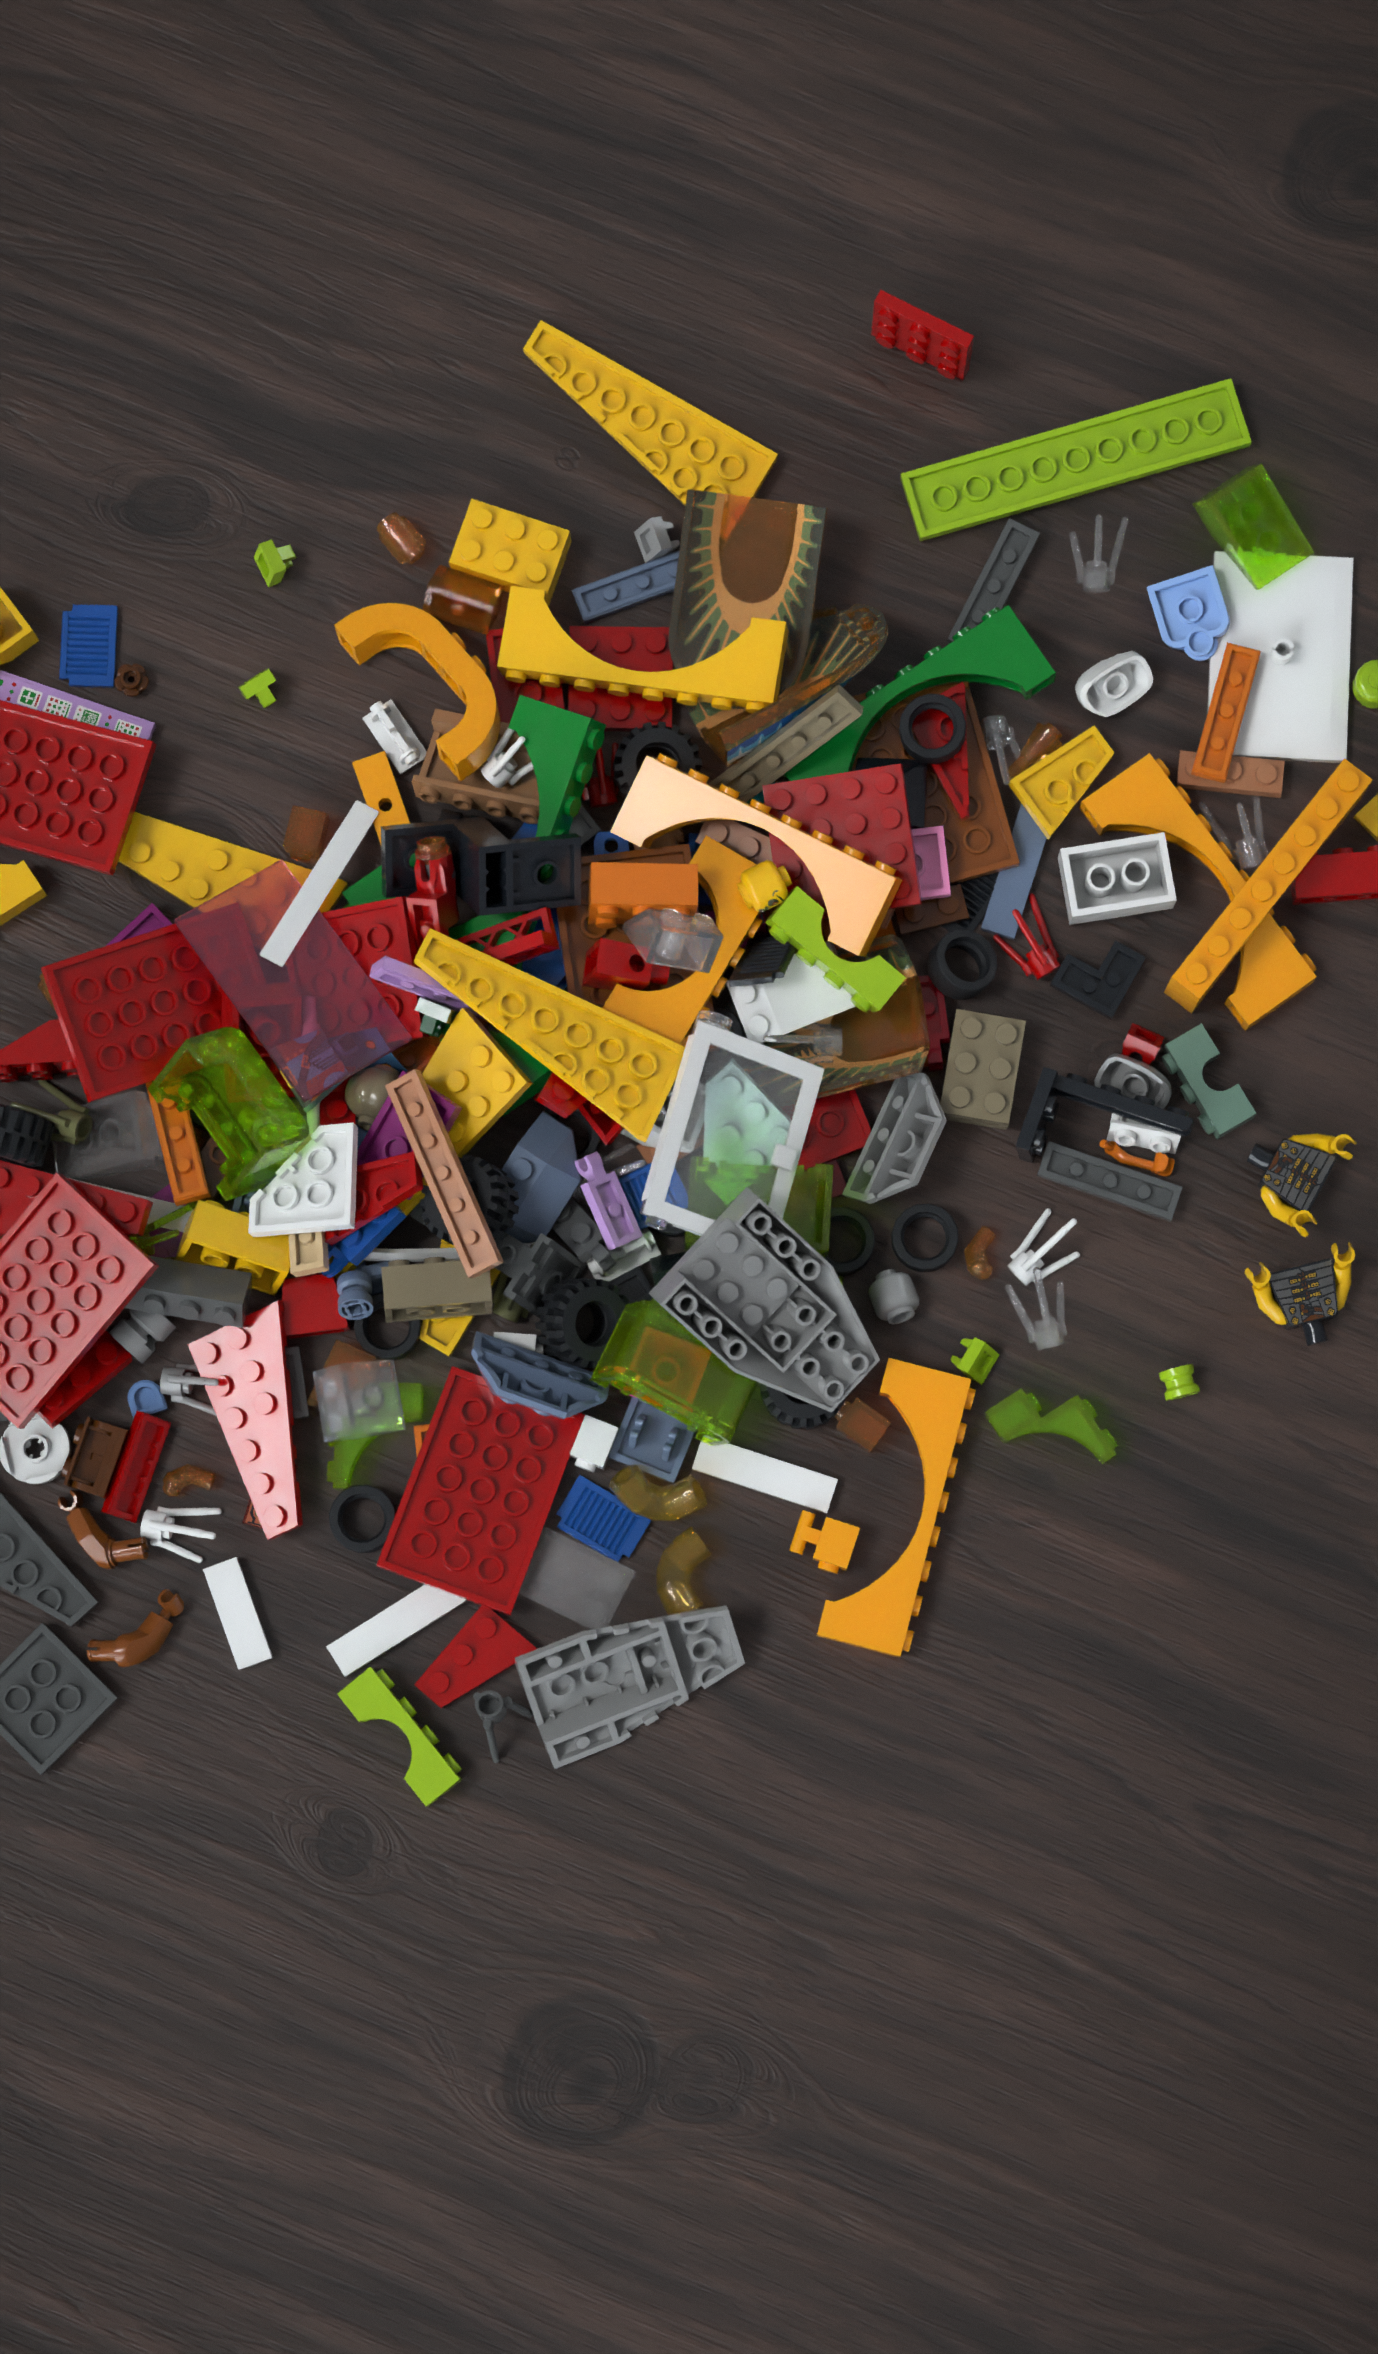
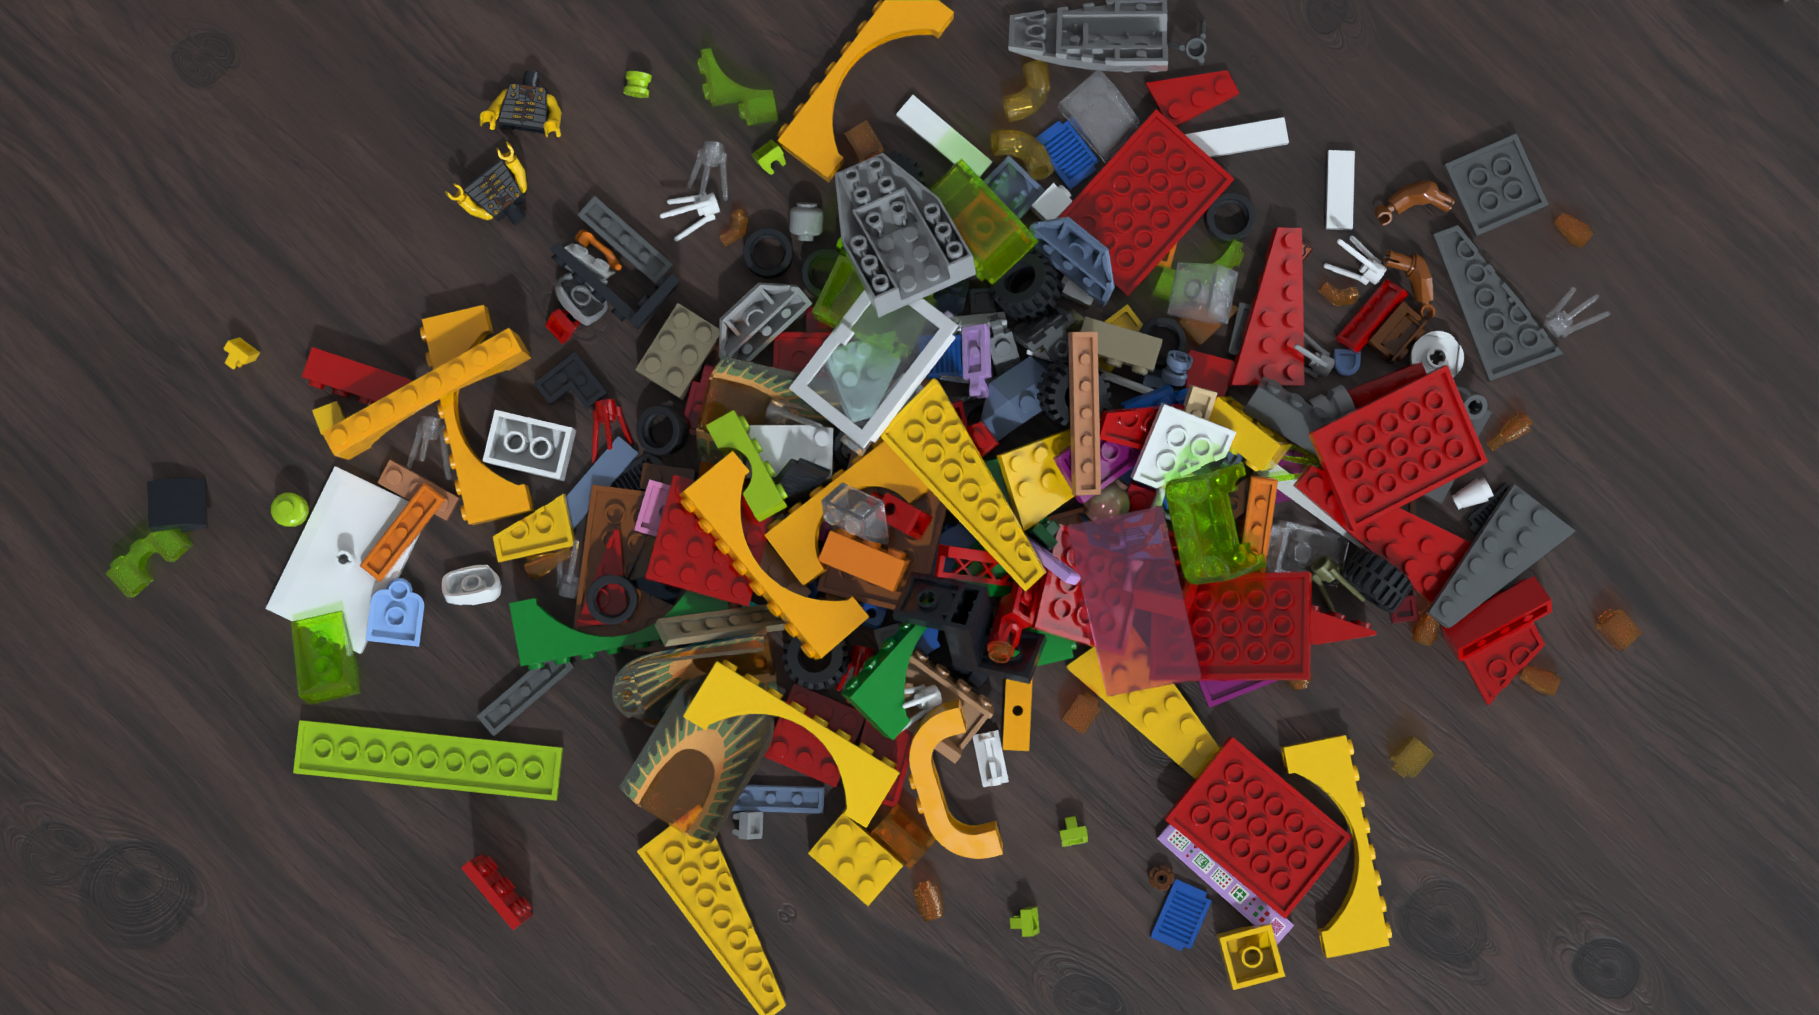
camera: 160 degrees left, 5 degrees up
white sticker [260,800,379,967] -> none
lime arch [337,1667,462,1807] -> none
yellow head [737,860,792,912] -> none
light orange brick [789,1510,860,1574] -> none
clear plant [1069,514,1128,593] -> none
sand green arch [1161,1023,1257,1140] -> none

